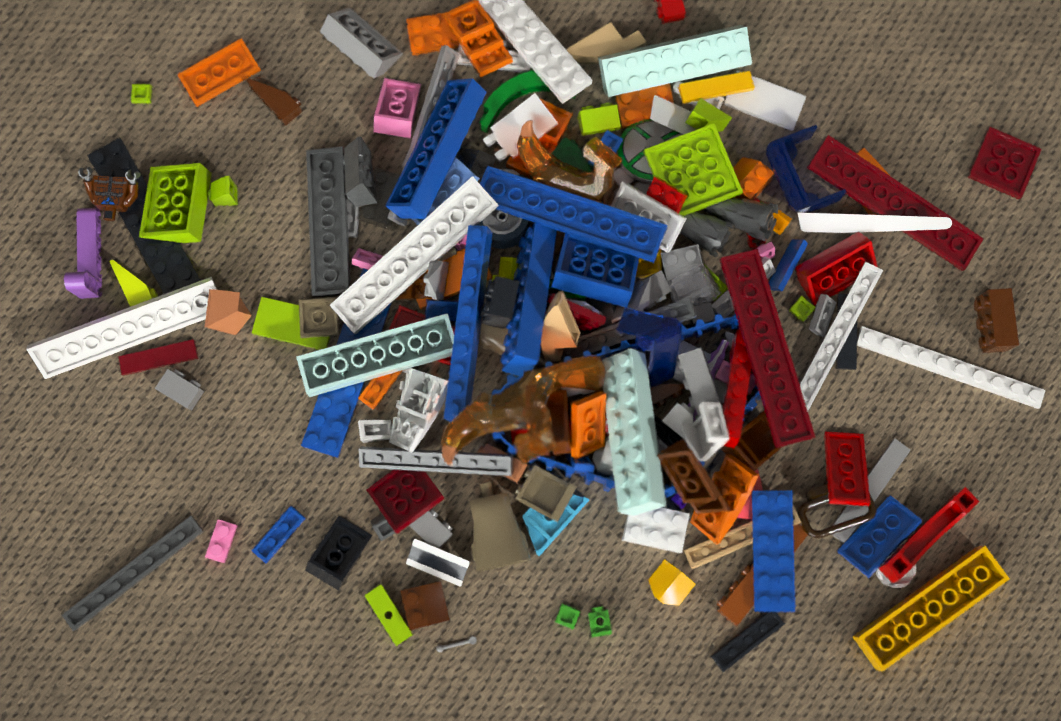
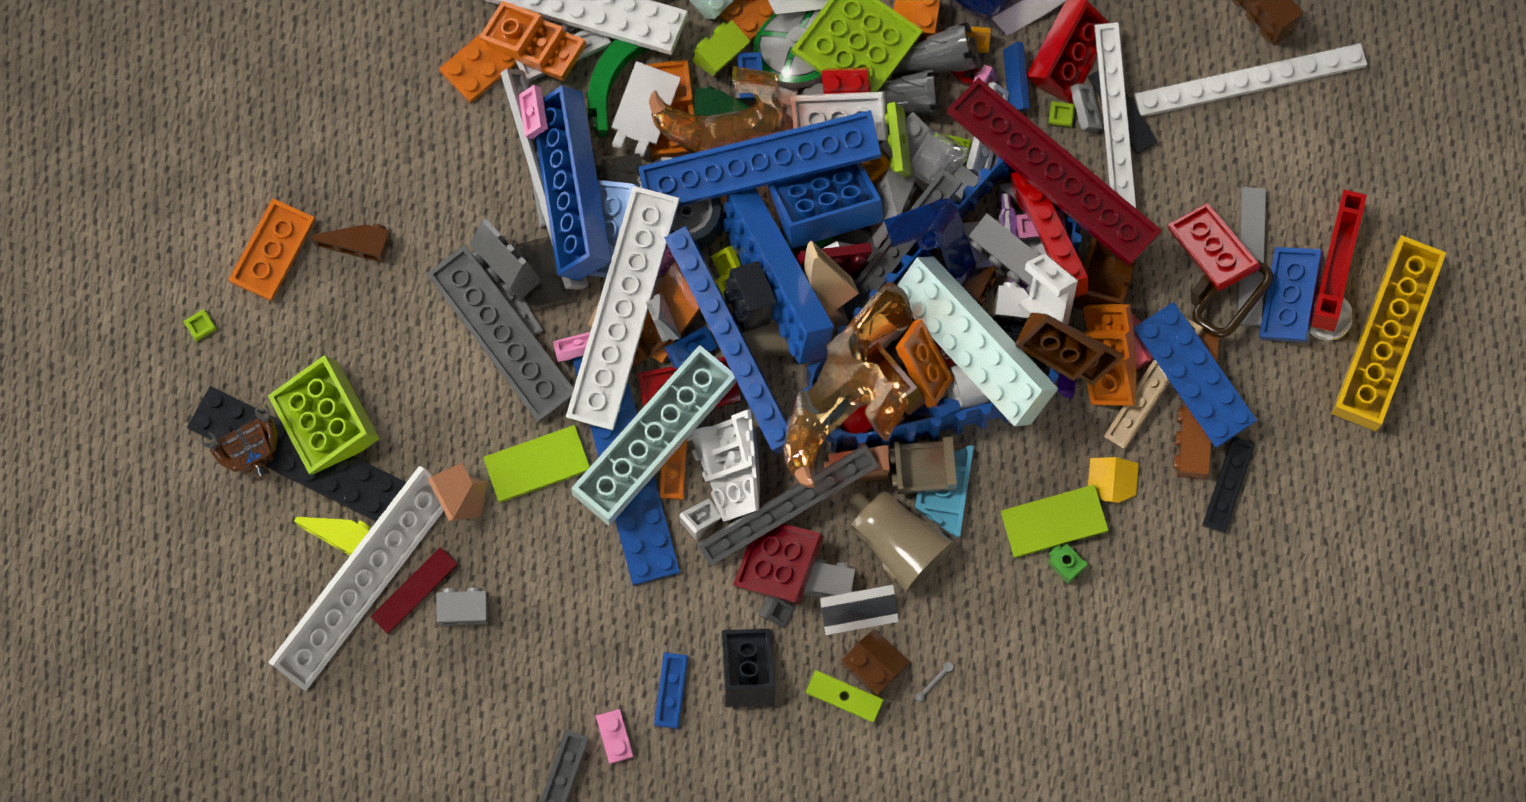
camera: 30 degrees left, 5 degrees down
medium lavender beam [64,207,102,299] -> none
lime slope [208,176,238,206] -> none
dark tan tile [299,297,340,338] -> none
light grey slope [320,8,403,78] -> none
bright pink slope [374,78,421,138] -> none
bright green tile [555,603,580,629] -> none
white brick [622,507,689,553] -> none
none -> bright pink plate [519,85,548,139]
none -> lime tile [885,102,912,178]
none -> lime tile [1000,484,1108,558]

